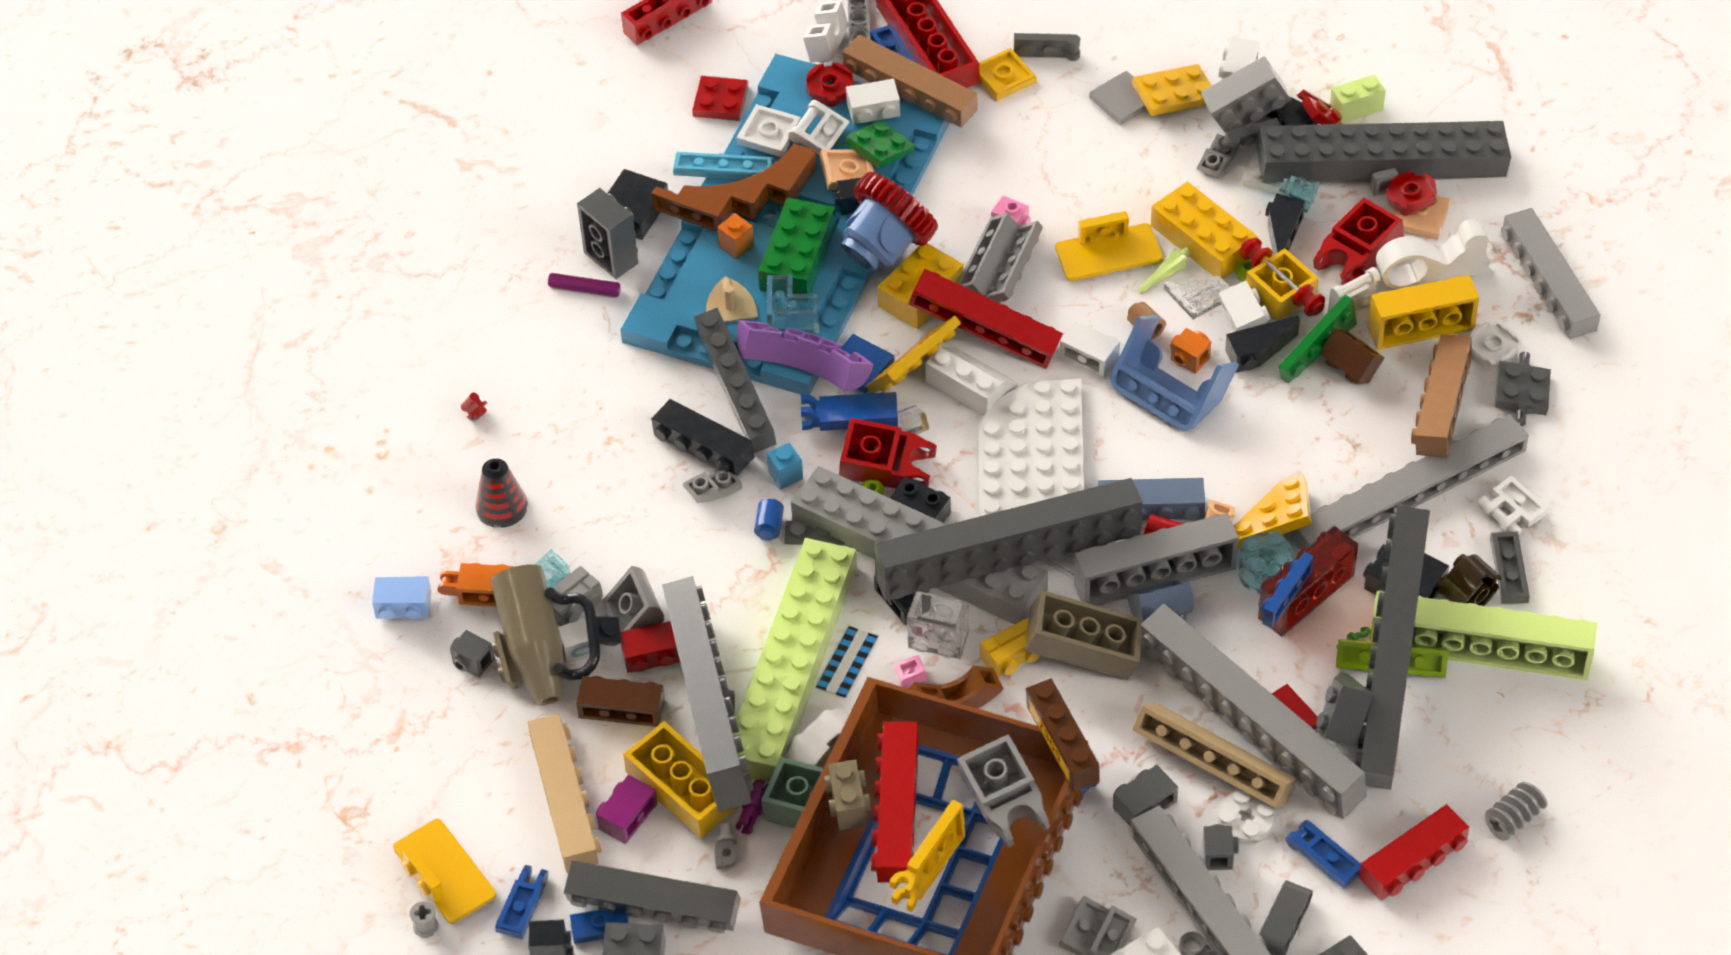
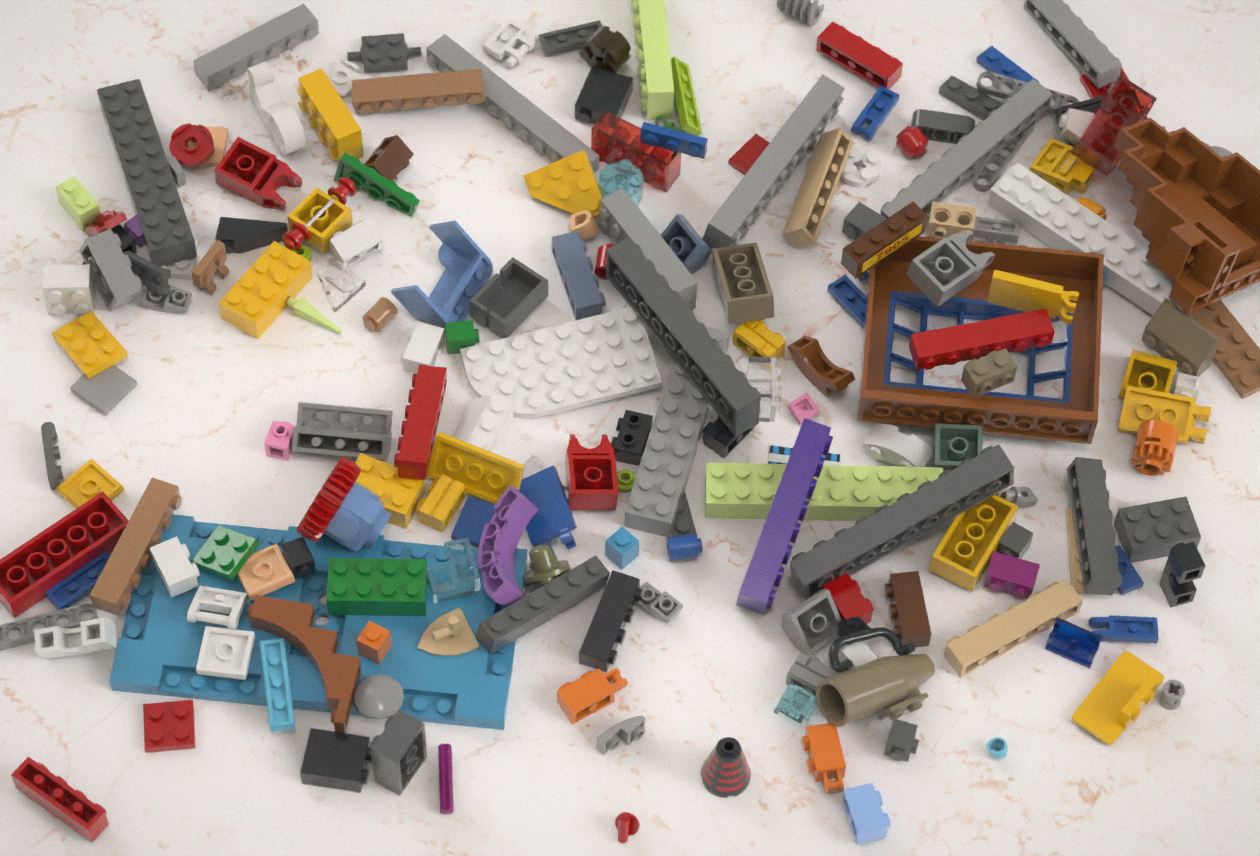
camera: 110 degrees left, 5 degrees up
red plate [806,62,854,107] -> none
yellow bracket [1055,211,1163,282] -> none
orange brick [1170,328,1212,374] -> none
dark grey brick [1202,824,1239,870] -> none
black slope [1225,315,1300,373] -> none
clear light blue brick [1278,175,1320,213] -> none
dark grey slope [1316,671,1373,747] -> none
white plate [1328,267,1380,312] -> none
dark grey brick [1355,506,1430,790] -> none
none -> medium nougat plate [191,240,229,295]
none -> light grey dish [354,674,404,719]
none -> yellow brick [416,474,466,532]
none -> green brick [445,320,479,355]
none -> dark grey piece [469,257,548,338]
none -> olive plate [522,544,571,586]
none -> orange brick [557,668,628,725]
none -> light grey slope [596,715,646,755]
none -> dark purple brick [736,418,833,615]
none -> red head [896,126,929,159]
none -> tan brick [927,201,977,241]
none -> medium azure hinge [987,737,1008,759]
none -> dark grey brick [996,522,1034,559]
none -> clear blue hinge [1045,617,1103,669]

